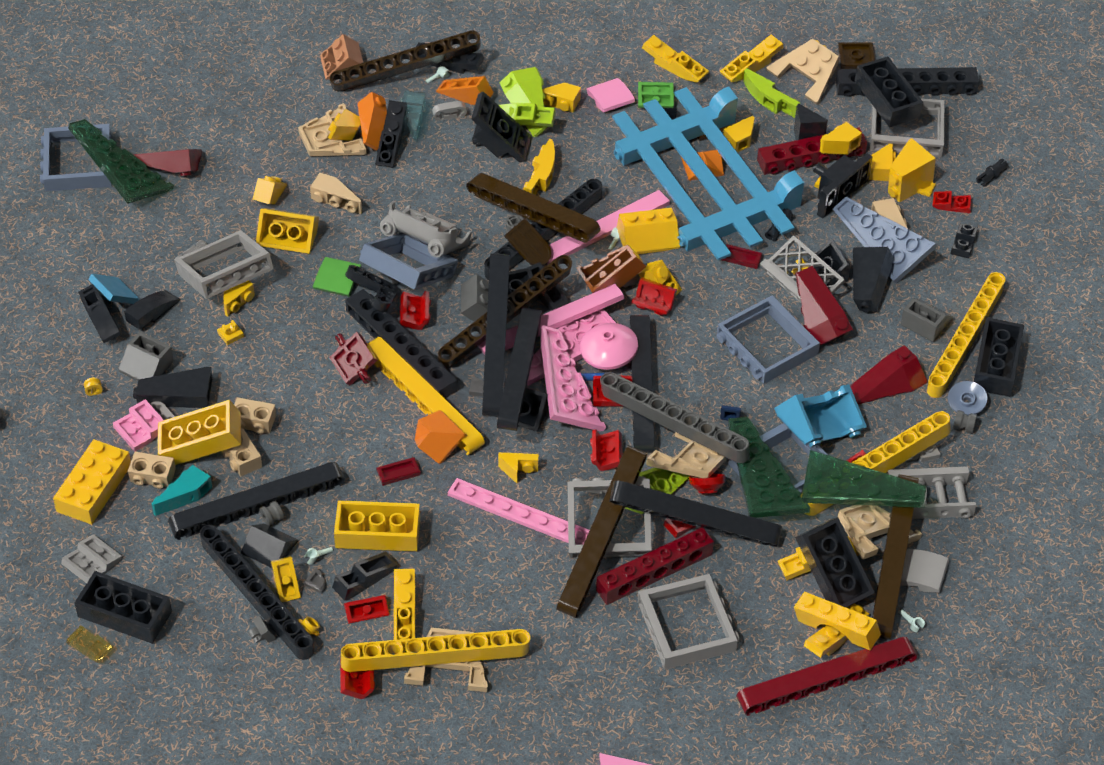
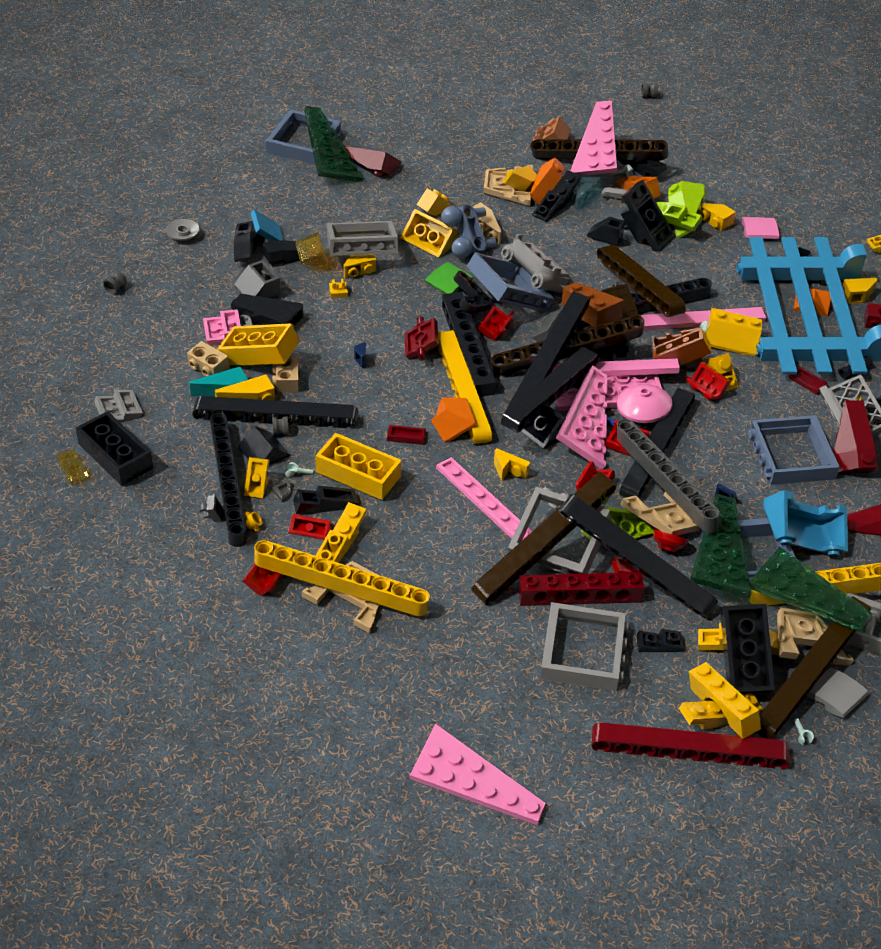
camera: 25 degrees right, 5 degrees down
yellow brick [53,439,131,525] -> none
yellow bush [84,377,103,396] -> none
tan brick [234,398,276,434] -> none
yellow slope [523,139,555,195] -> none
bright green slope [638,82,674,108] -> none
yellow slope [642,35,709,82] -> none
none -> light grey dish [166,219,199,240]
none -> yellow slope [215,375,275,400]
none -> clear yellow slope [295,232,332,271]
none -> dark blue slope [354,342,366,369]
none -> sand blue piece [441,204,496,258]
none -> dark orange wedge [562,282,624,327]
none -> bright pink wing [570,100,617,176]
none -> black slope [587,217,625,245]
none -> black slope [636,629,684,652]

